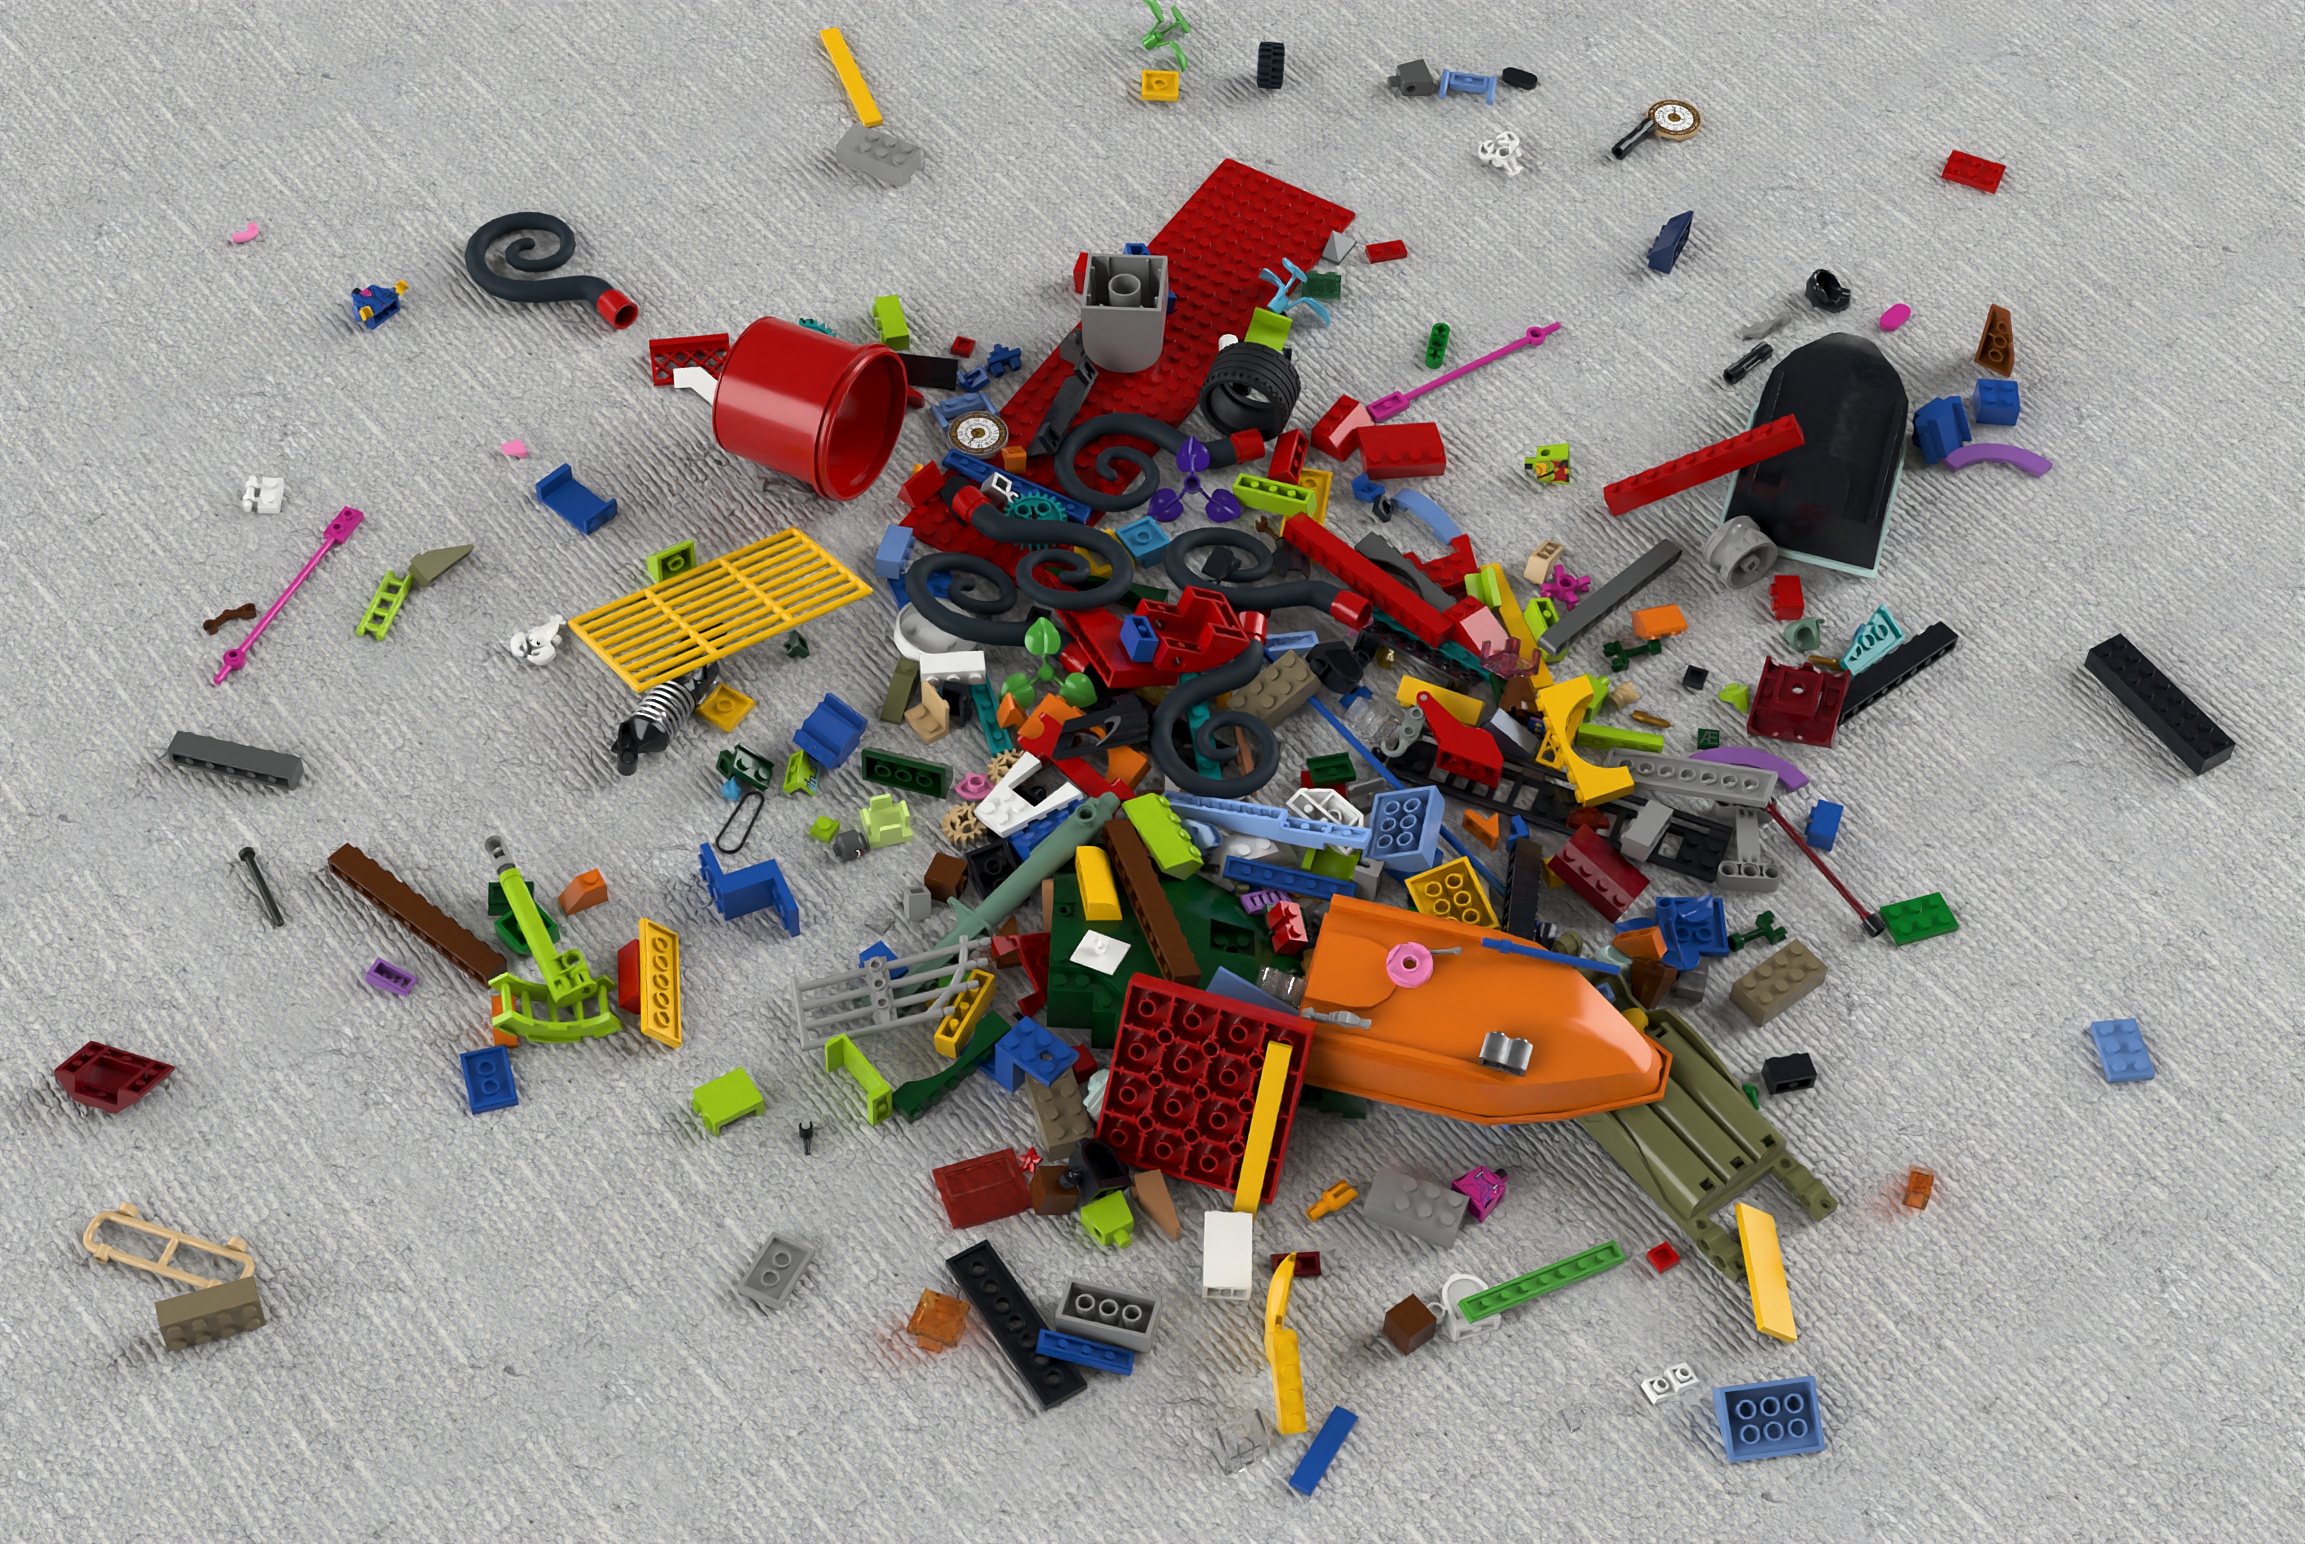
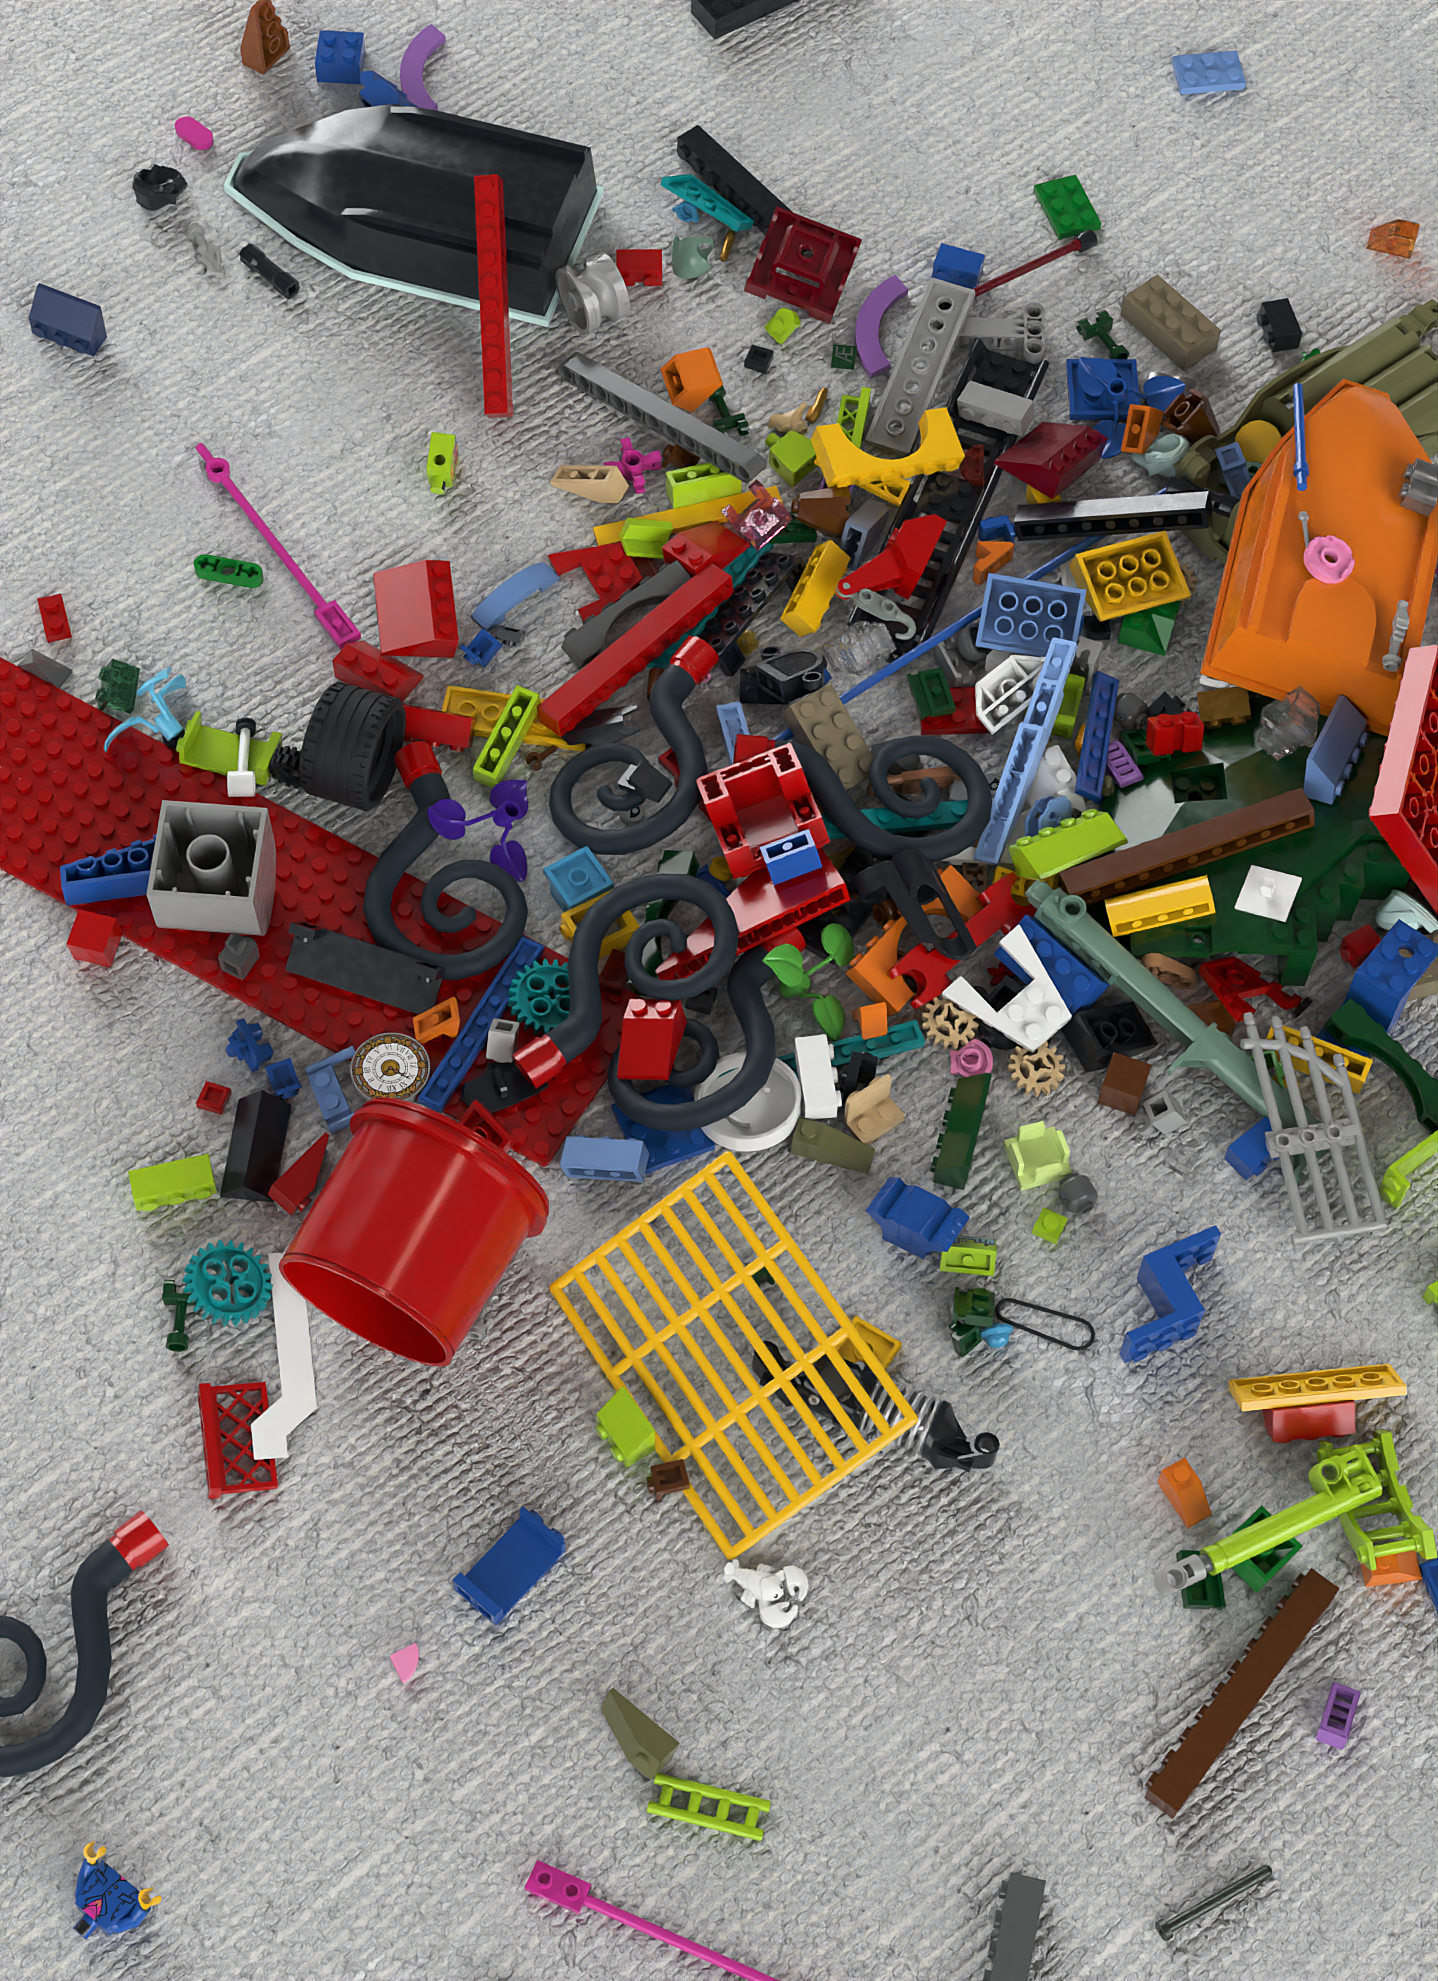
camera: 90 degrees left, 10 degrees up
none -> red slope [617,999,687,1080]
none -> reddish brown bracket [646,1459,690,1501]

